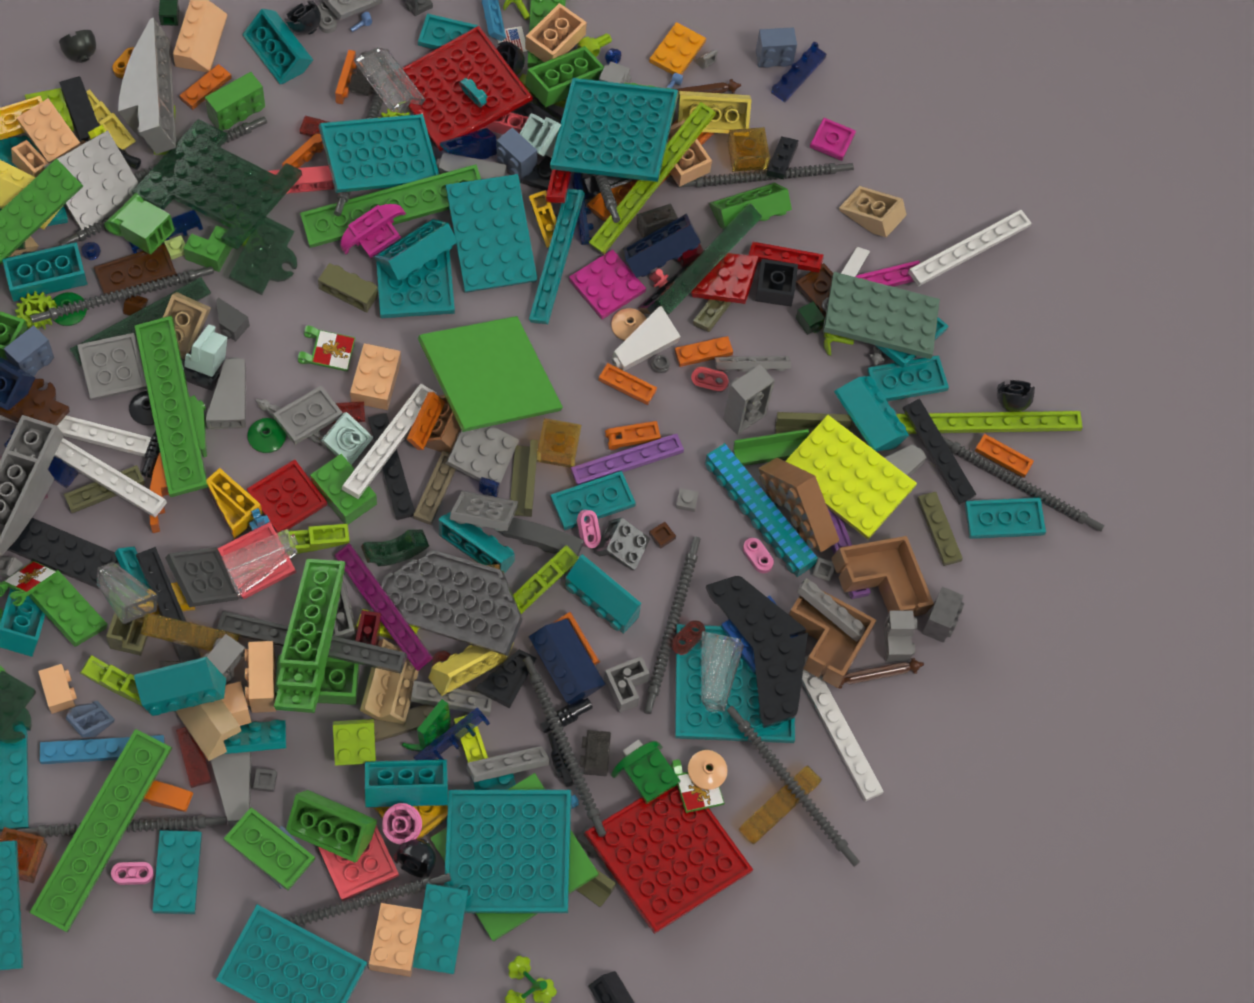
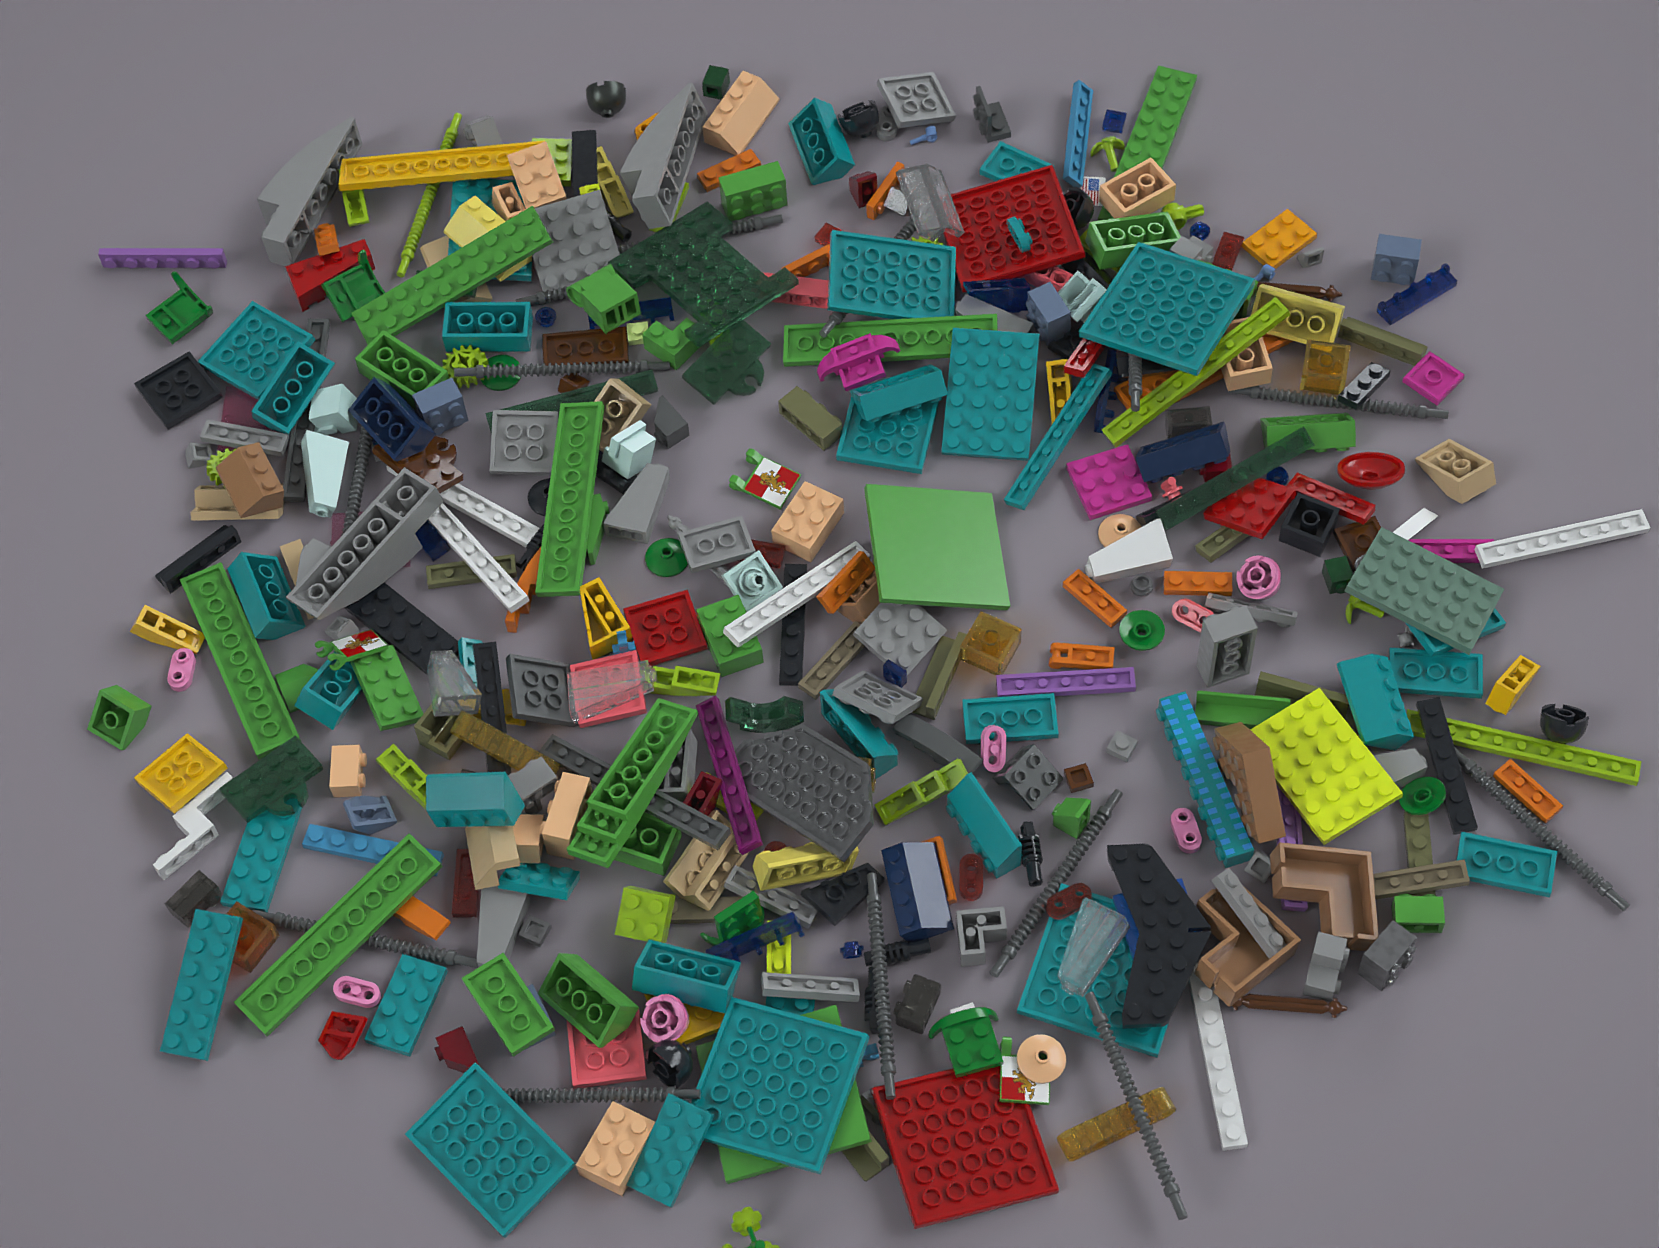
camera: 30 degrees right, 5 degrees down
none -> red slope [318,1011,368,1060]
none -> dark red slope [434,1026,479,1073]
none -> clear blue plate [840,941,864,959]
none -> dark red slope [849,171,878,208]
none -> clear red plate [959,854,983,901]
none -> black hinge [1018,821,1043,886]
none -> bright green slope [1052,797,1091,839]
none -> green dish [1119,610,1165,651]
none -> clear red plate [1212,232,1244,271]
none -> bright pink cone [1236,555,1281,599]
none -> clear blue plate [1266,466,1289,485]
none -> red dish [1337,452,1405,490]
none -> olive panel [1338,317,1428,366]
none -> dark tan plate [1373,859,1470,900]
none -> bright green brick [1391,894,1445,933]
none -> green dish [1399,777,1446,815]
none -> yellow slope [1485,655,1541,715]

